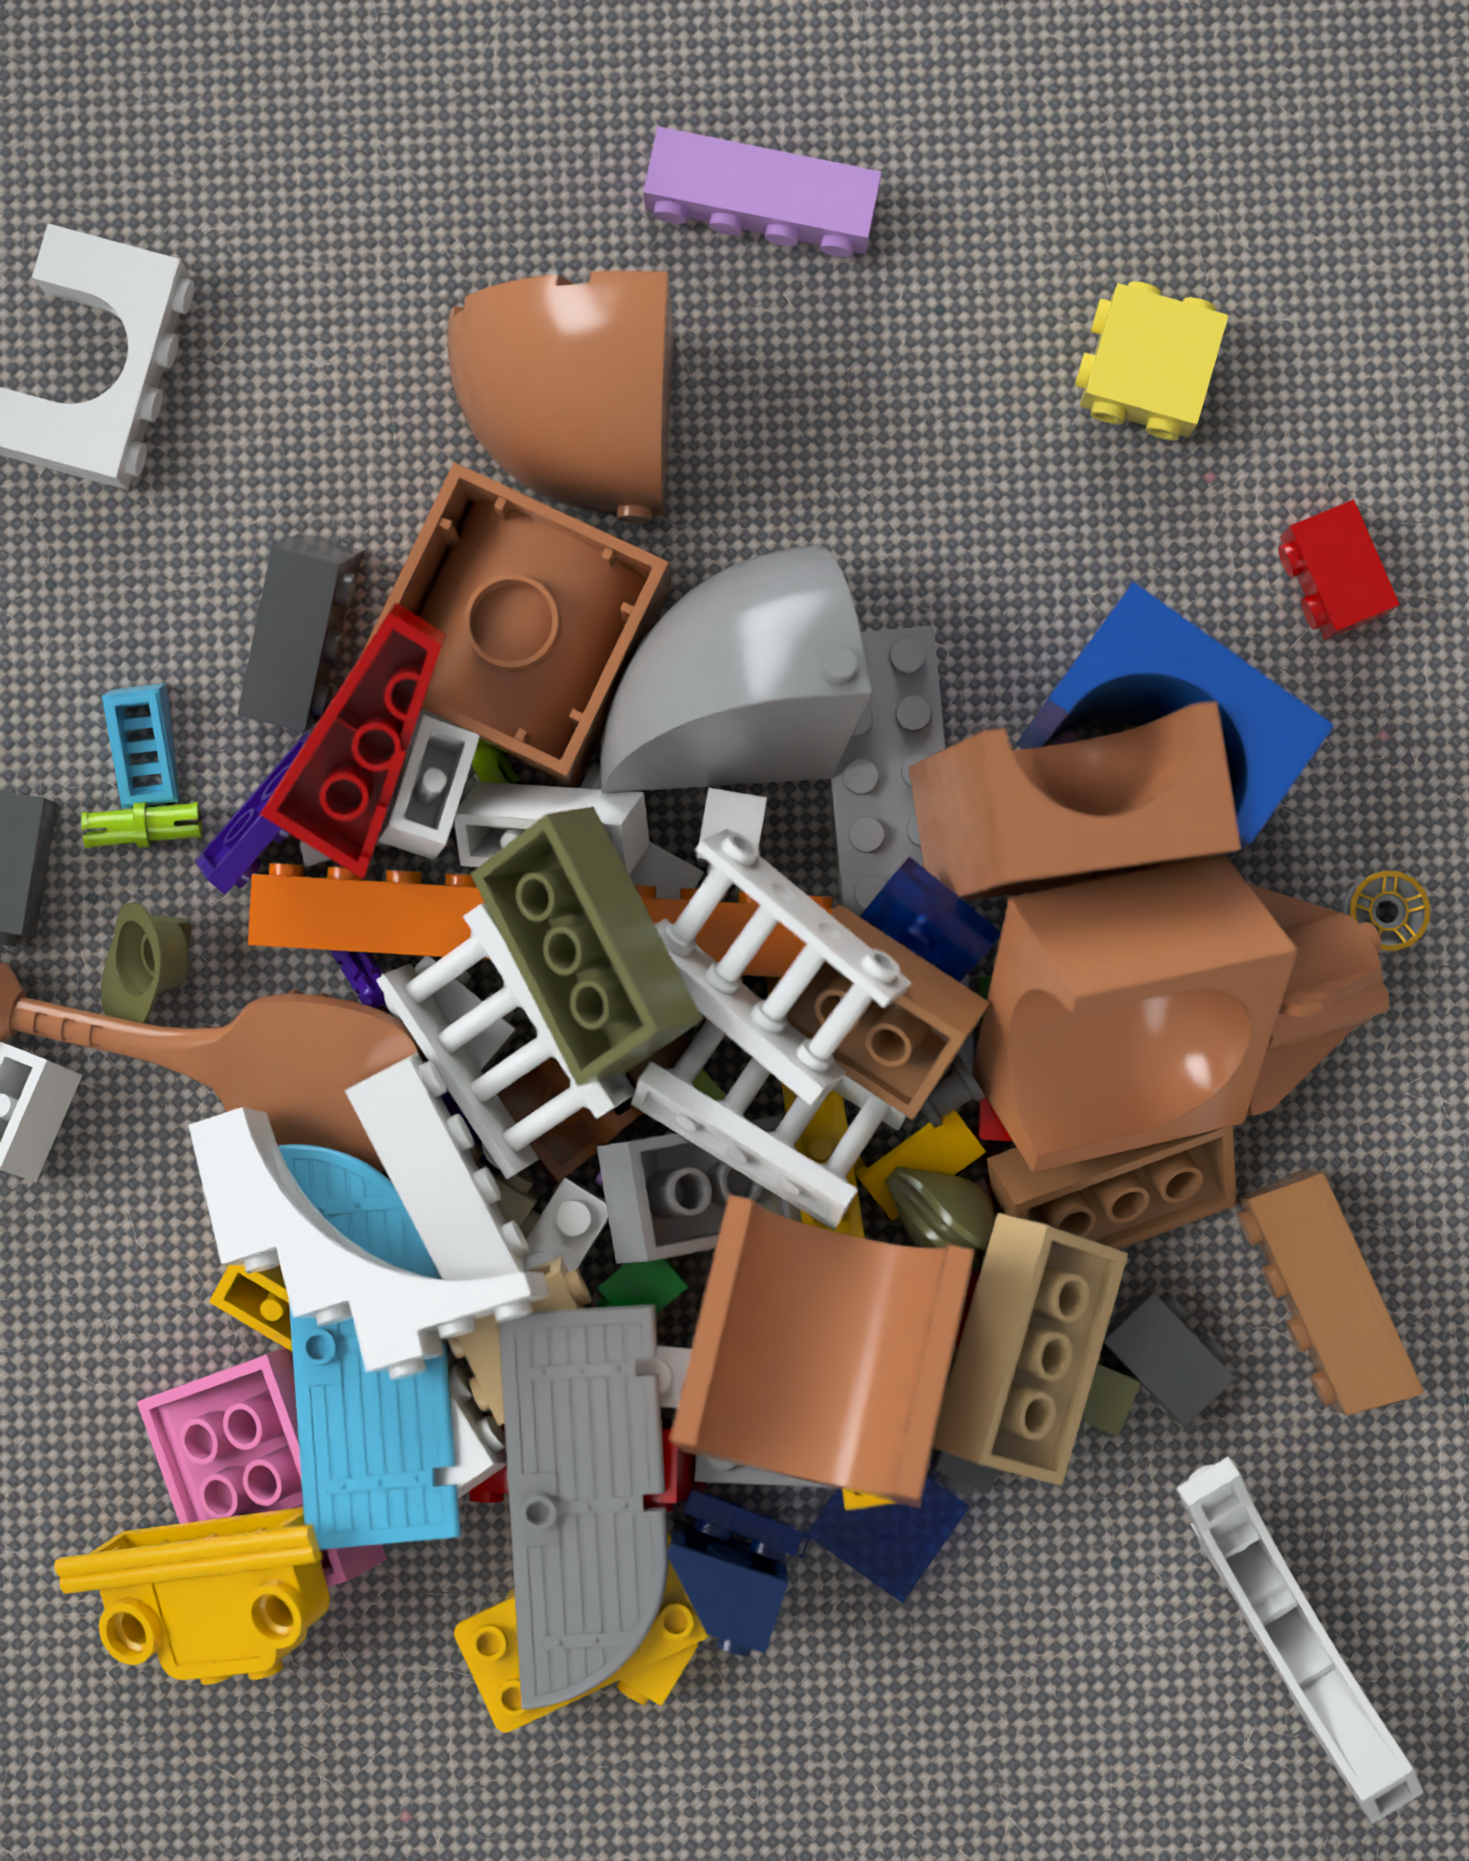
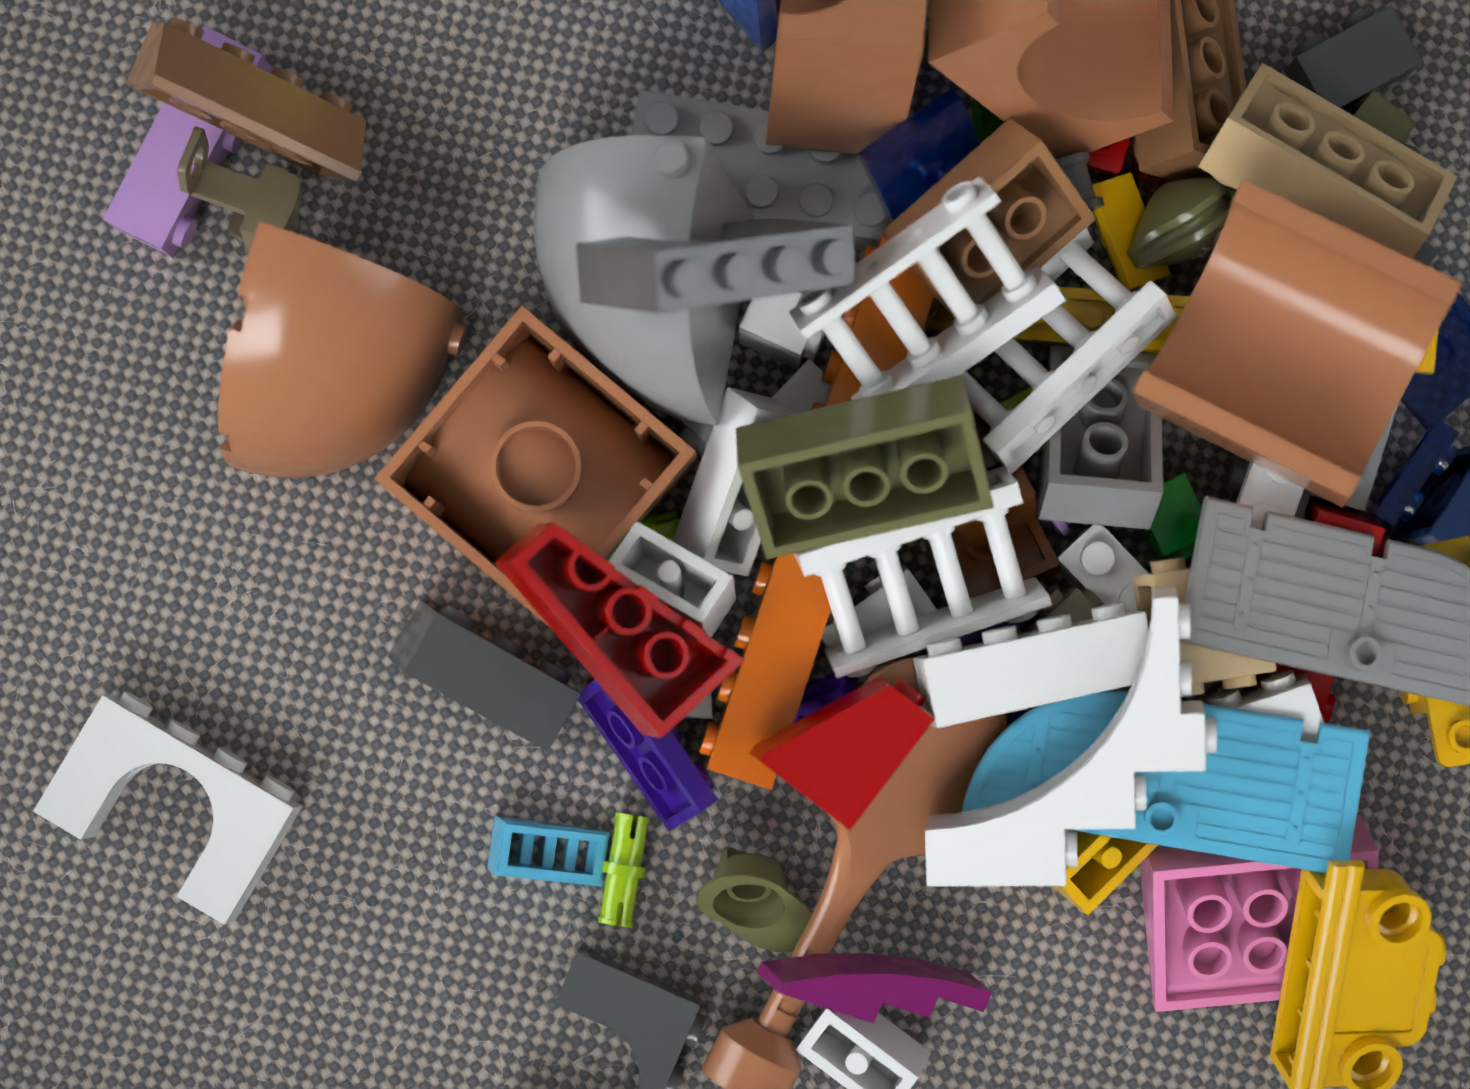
camera: 80 degrees left, 0 degrees up
none -> medium nougat slope [125,17,366,182]
none -> dark tan piece [177,126,302,256]
none -> dark grey arch [576,218,856,314]
none -> red slope [750,678,935,830]
none -> magenta slope [757,953,992,1024]

